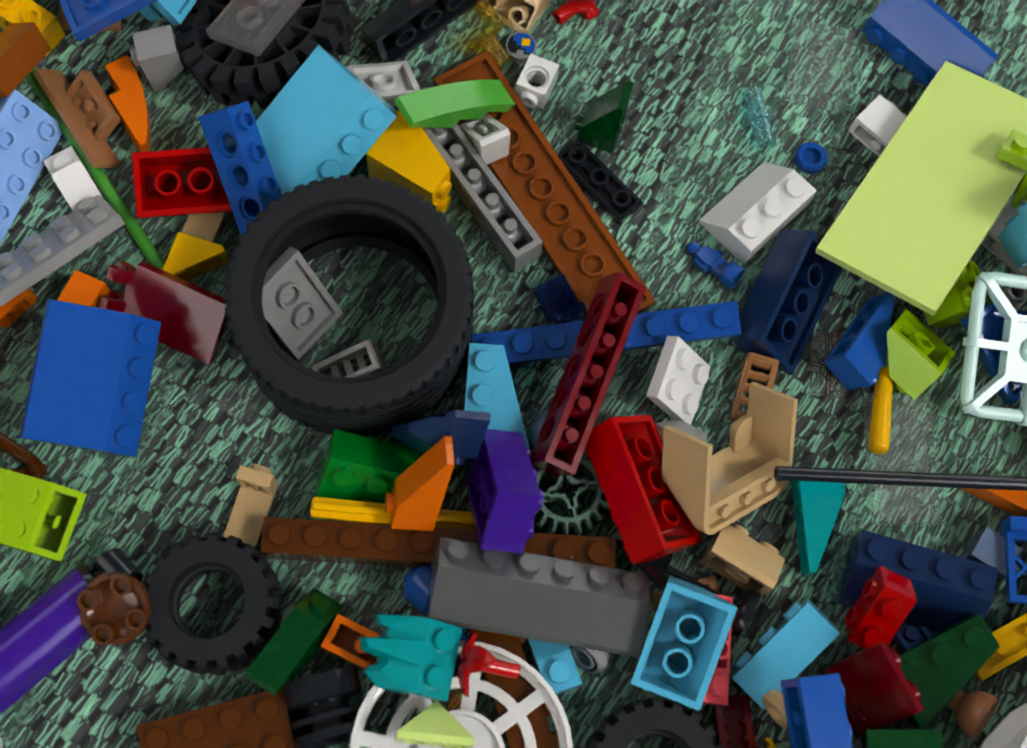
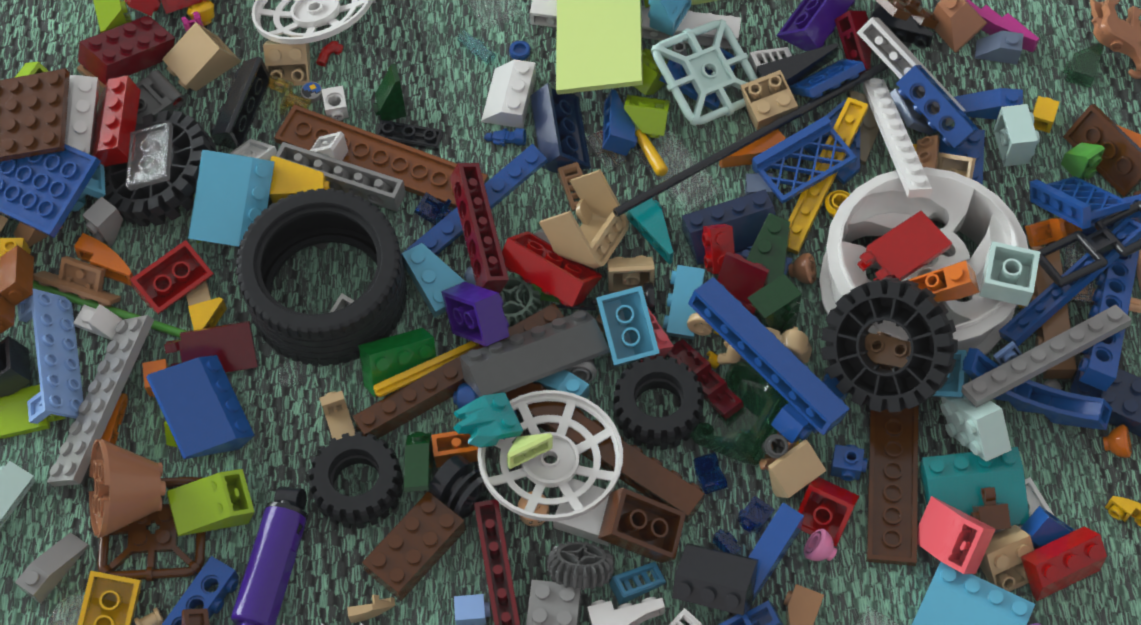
camera: 25 degrees left, 10 degrees down
reddish brown dish [77,571,152,646] -> none
blue brick [198,101,281,235] -> none
light grey plate [262,246,343,360] -> none
orange slope [384,436,454,531] -> none
dark blue wedge [391,410,491,466] -> none
bright green slope [394,79,515,128] -> none
red plant [458,632,520,697] -> none
white plate [646,336,711,425] -> none

